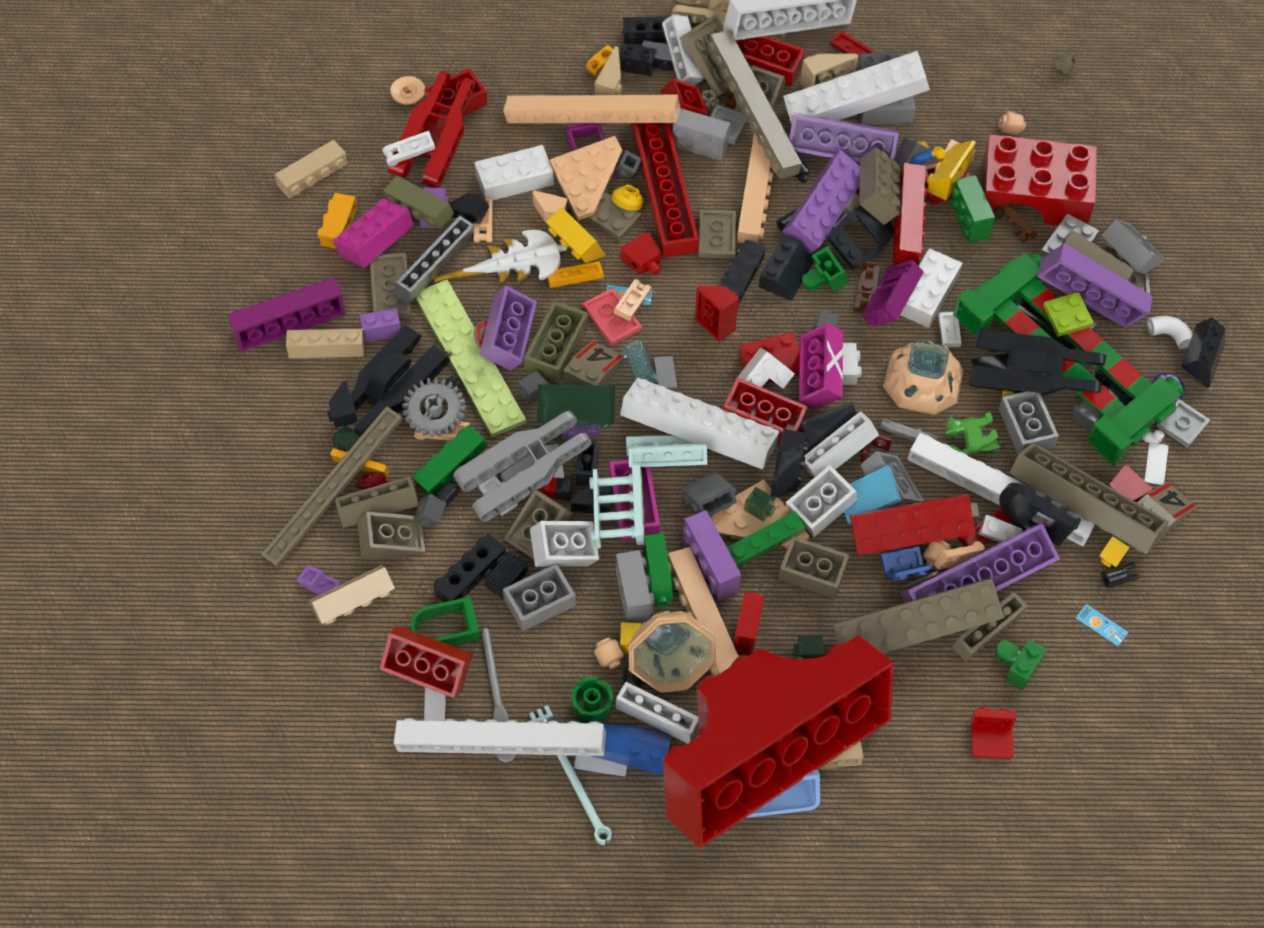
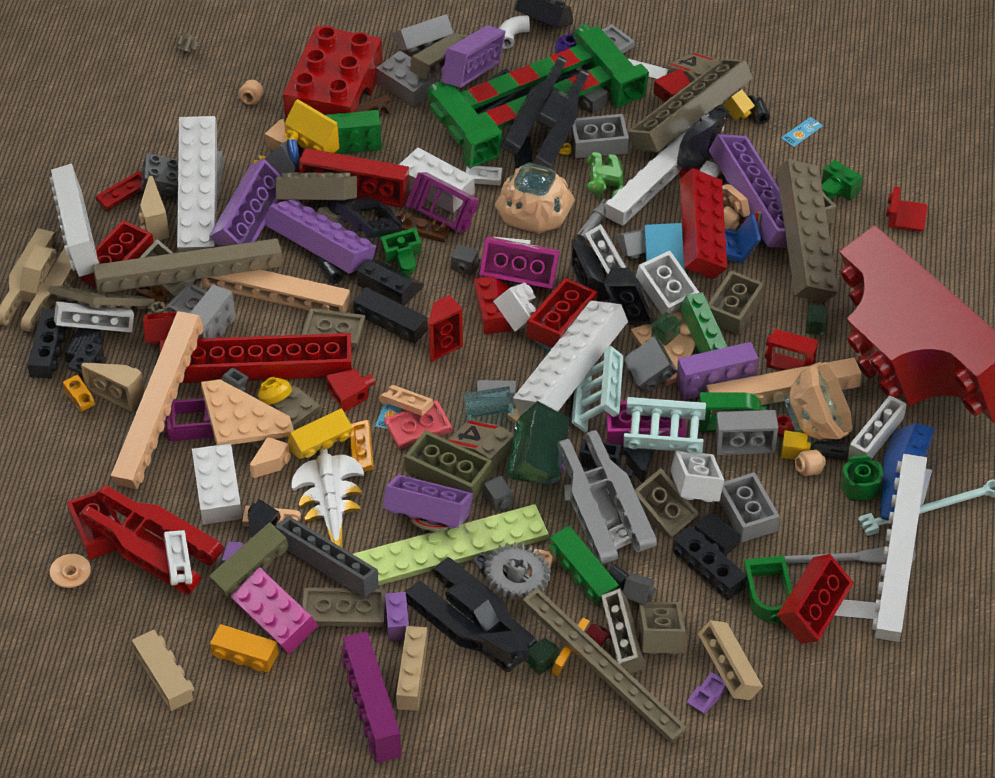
camera: 80 degrees left, 10 degrees down
lime plate [1043,292,1094,337] -> none

